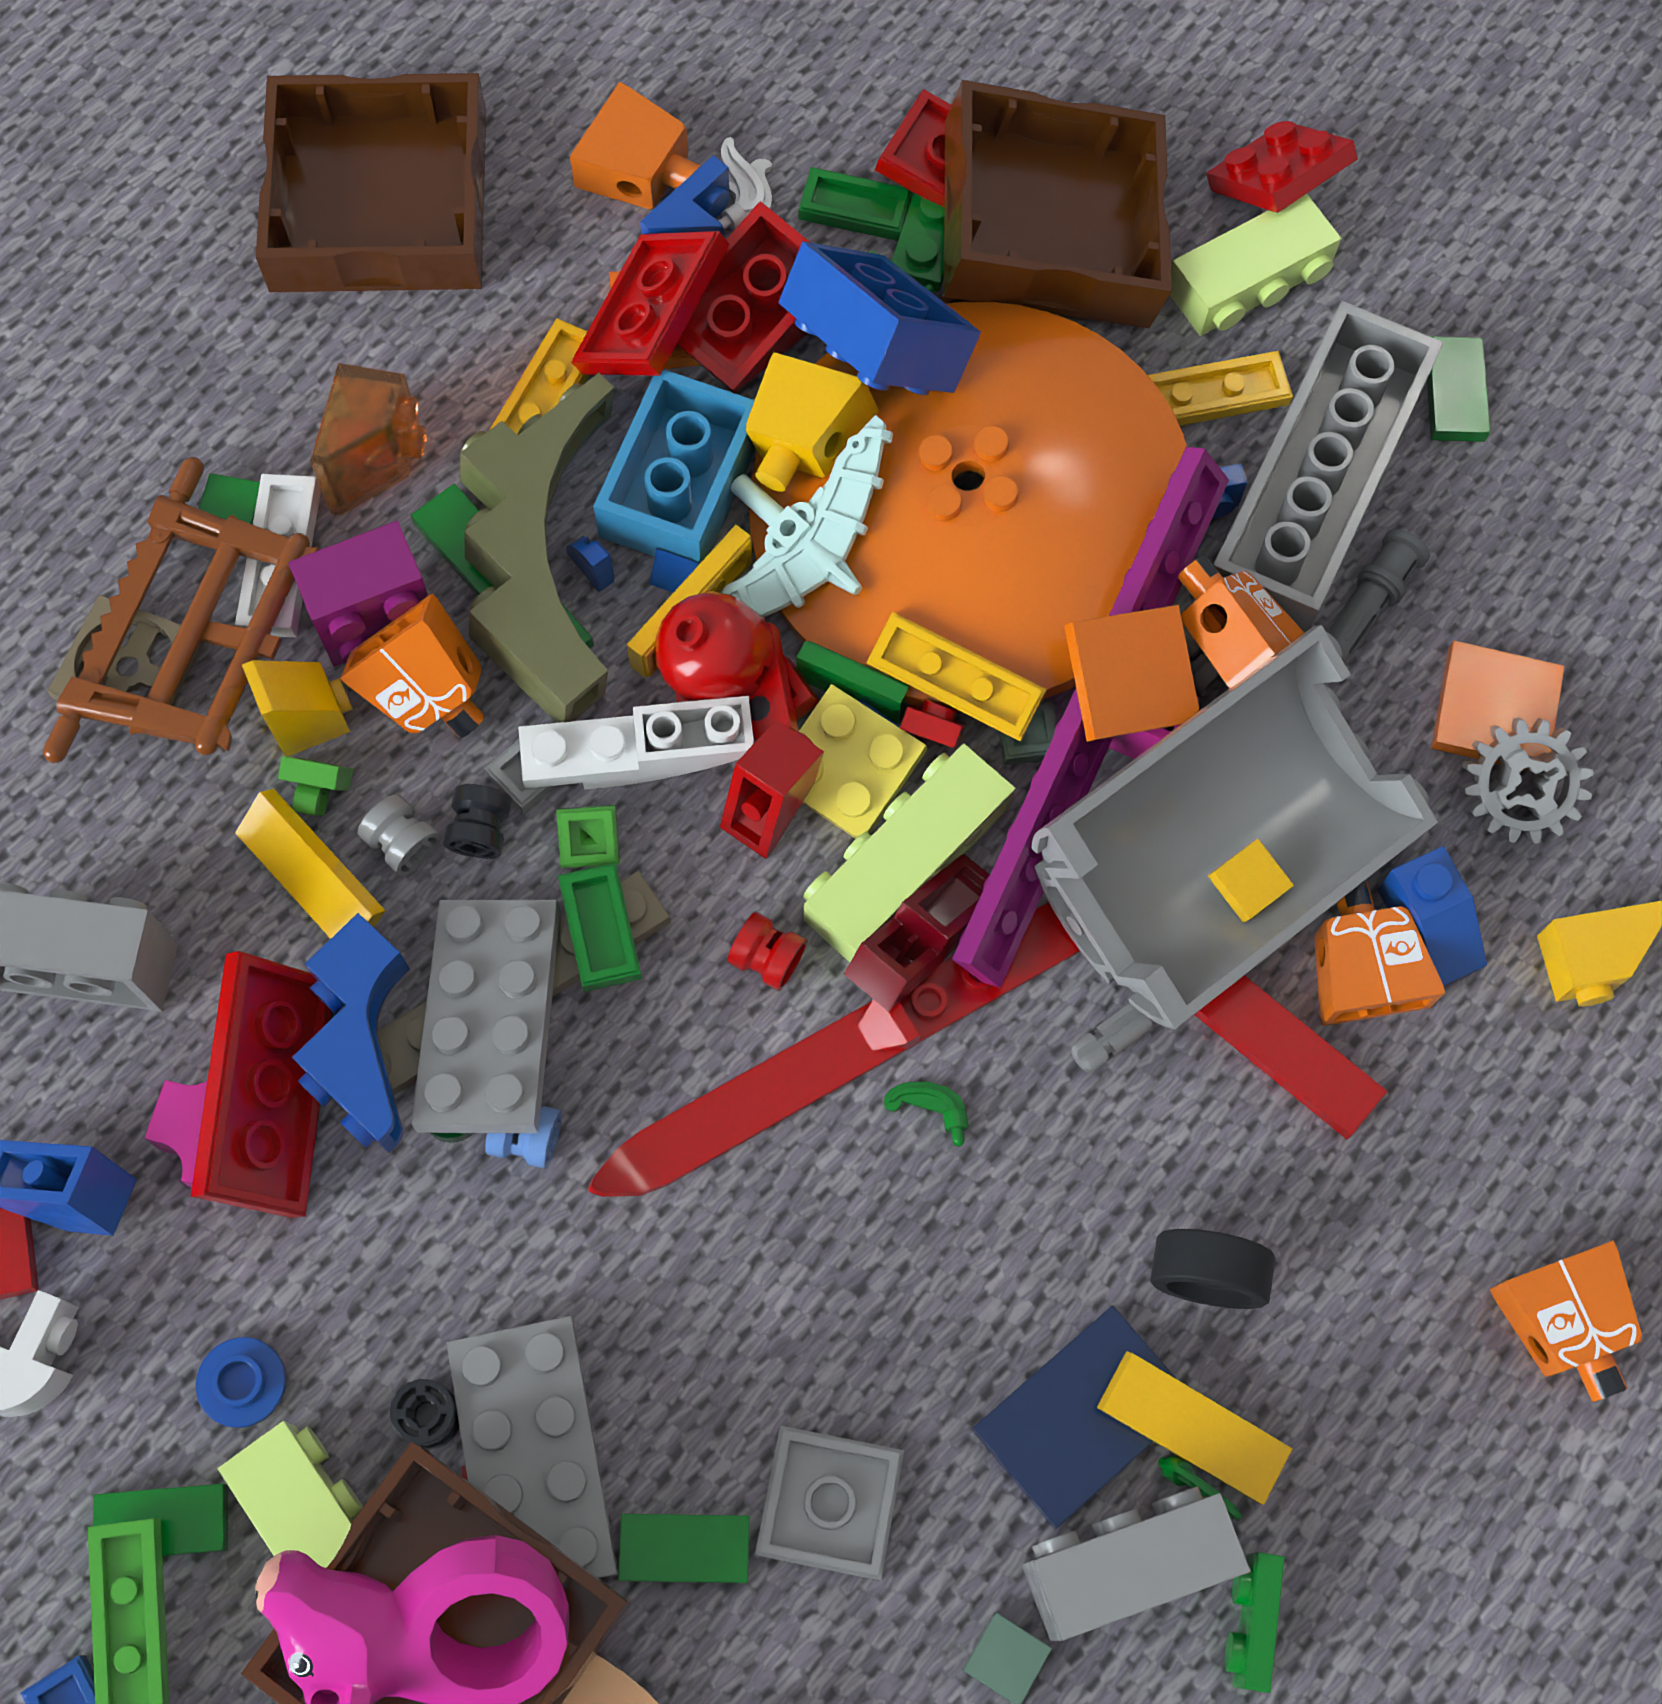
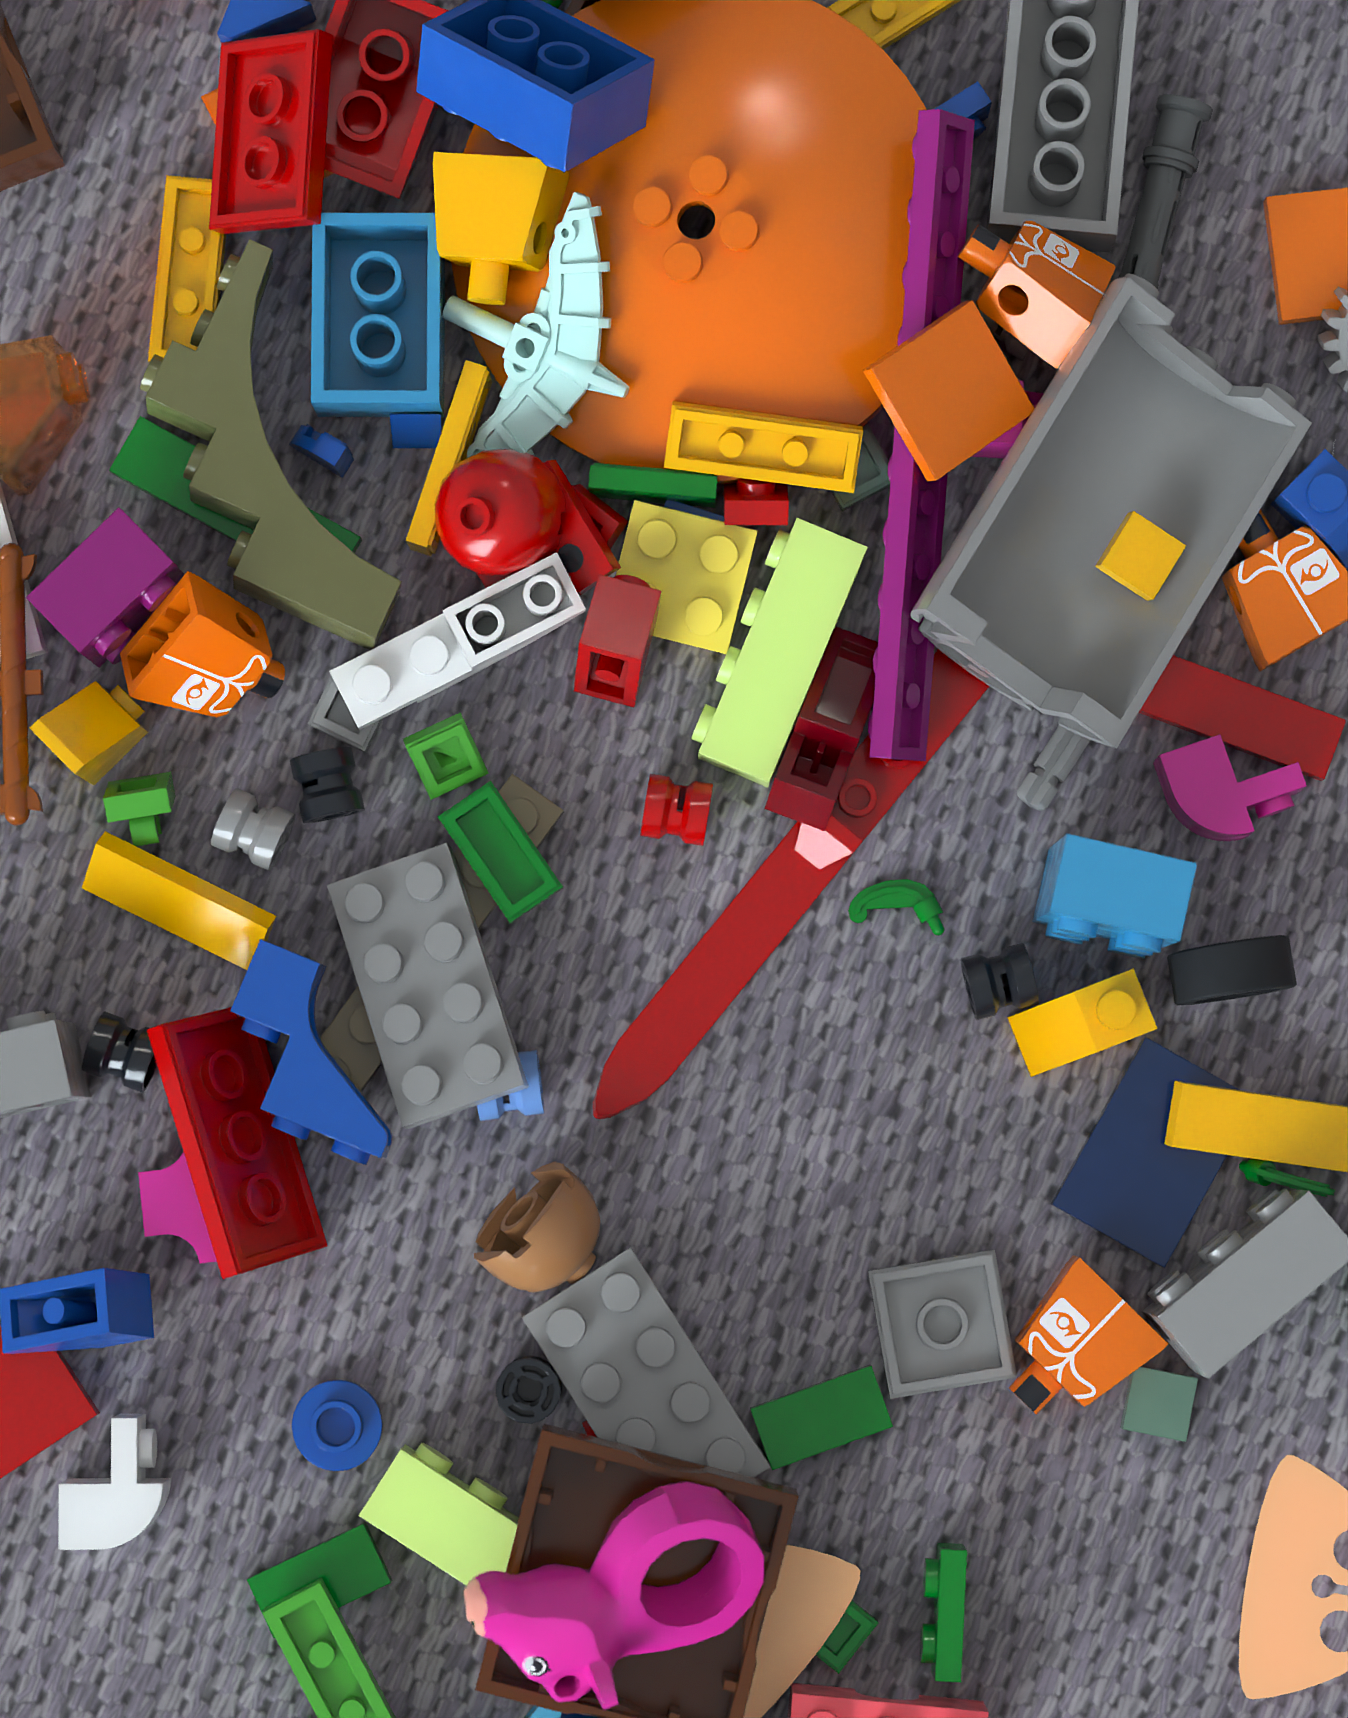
camera: 15 degrees left, 15 degrees up
none -> black wheel [82,1011,157,1093]
none -> medium nougat cylinder [474,1162,601,1292]
none -> black wheel [960,943,1039,1020]
none -> yellow slope [1007,968,1158,1077]
none -> orange torso [1008,1255,1168,1415]
none -> dark azure brick [1032,834,1197,959]
none -> dark pink brick [1153,735,1307,841]

